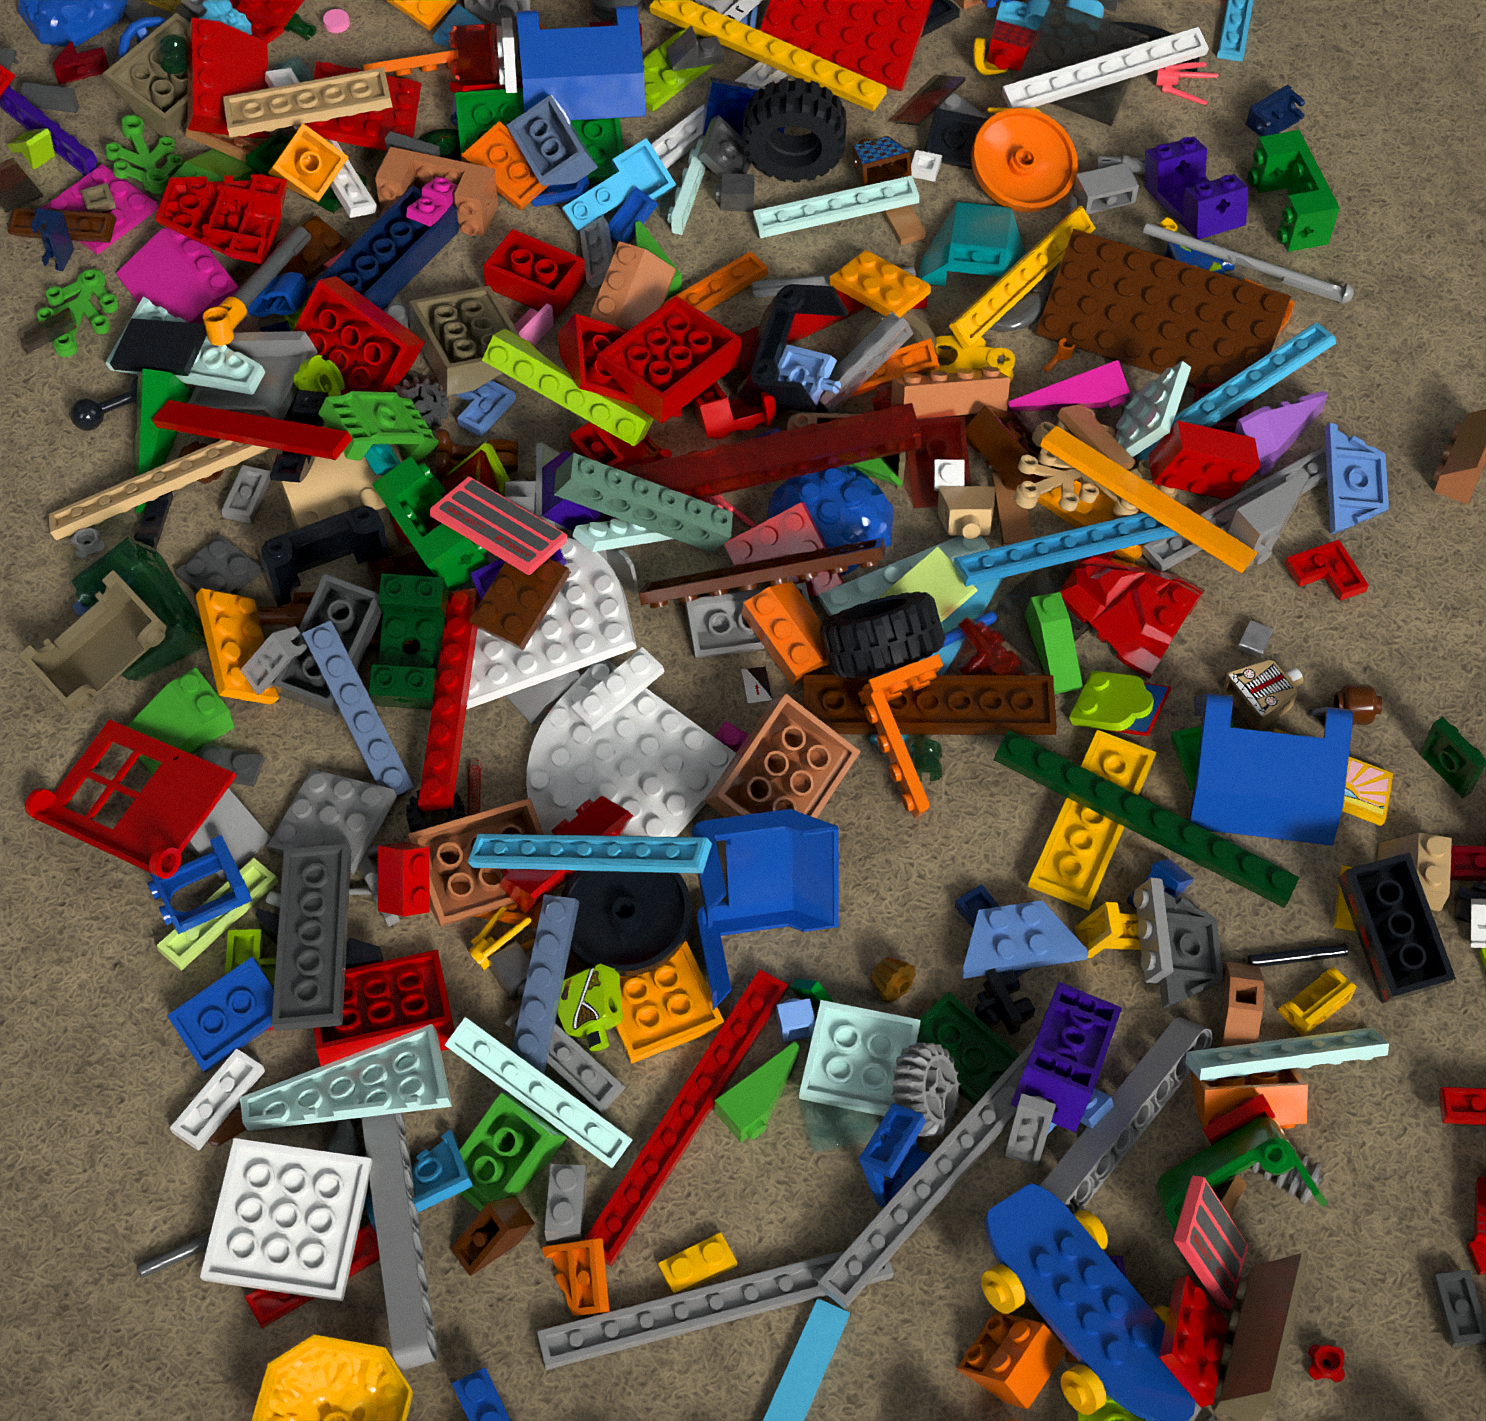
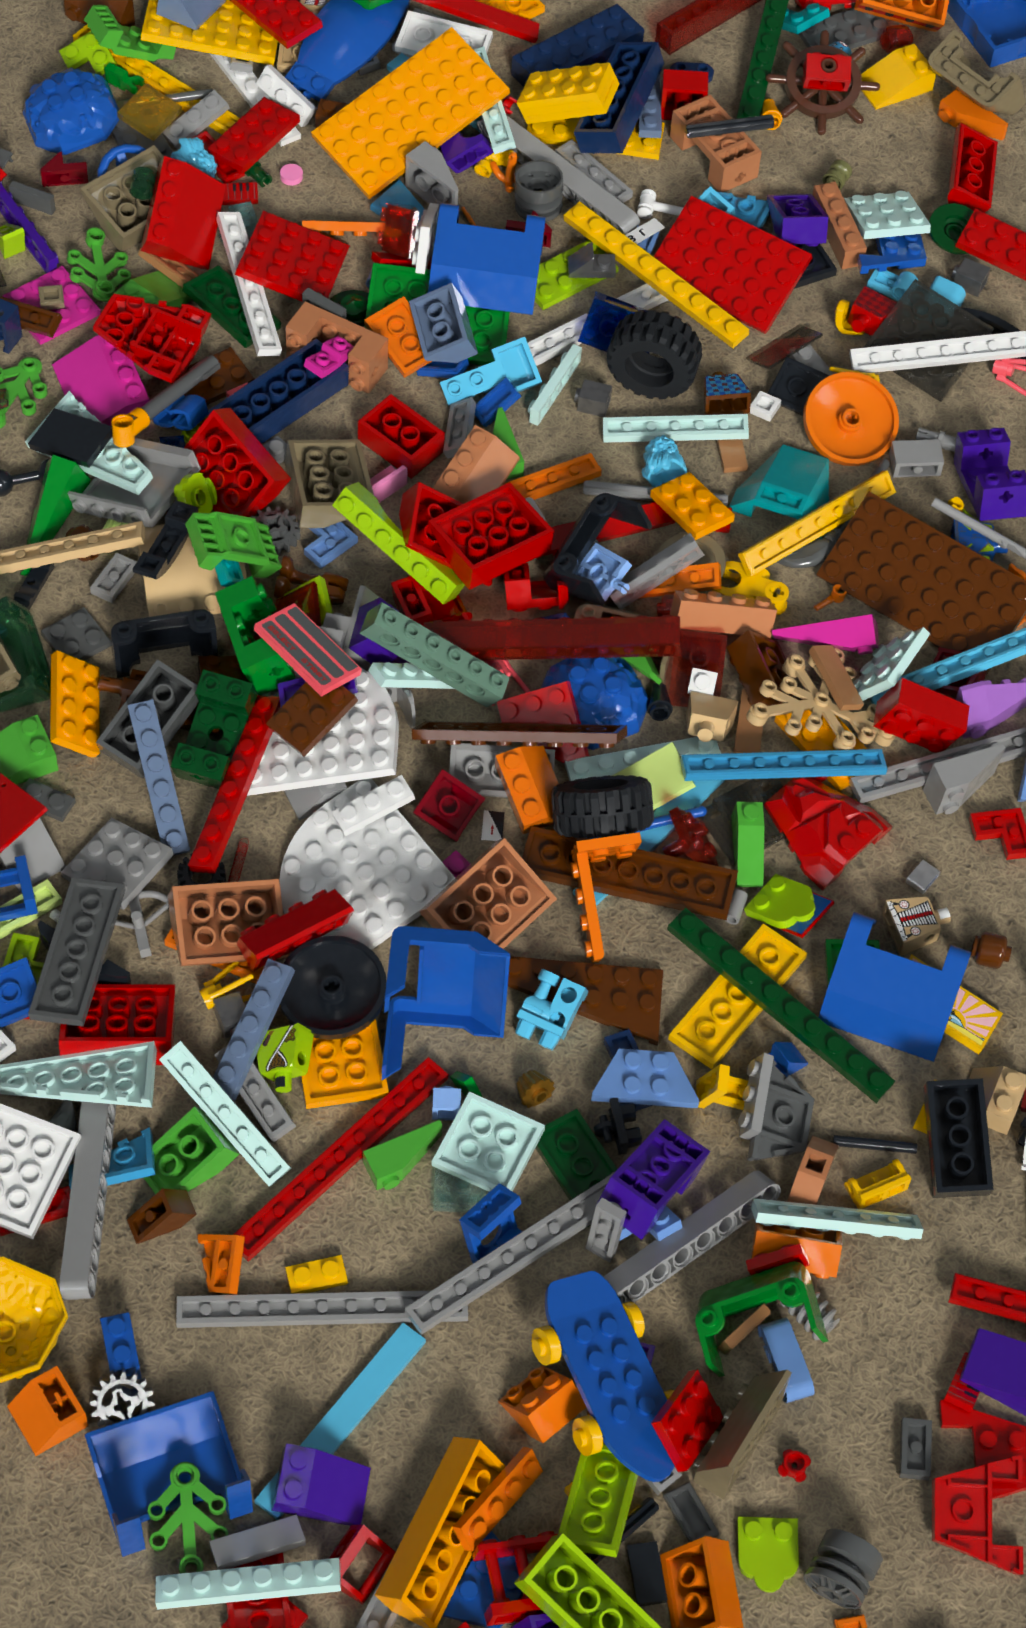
camera: 10 degrees right, 0 degrees up
red tile [152,400,352,460] -> none
tan plate [223,67,392,137] -> none
light grey hinge [240,626,307,695] -> none
light orange slope [268,123,349,202] -> none
red brick [378,842,429,917] -> none
medium azure tile [468,834,712,873] -> none
light grey brick [544,1164,587,1245] -> none
flat silver plate [697,115,751,180] -> none
light grey gear [890,1043,961,1137] -> none
clear green wheel [911,739,942,781] -> none
light orange tile [1040,425,1258,573] -> none
tile [1173,1175,1248,1310] -> none
none -> red tile [222,182,258,205]
none -> dark red slope [412,769,486,842]
none -> reddish brown wing [508,956,663,1046]
none -> medium azure hips [515,969,588,1051]
none -> medium azure hair [641,435,687,487]
none -> black cone [647,683,673,721]
none -> light grey piece [725,889,748,925]
none -> medium blue beam [758,1317,815,1403]

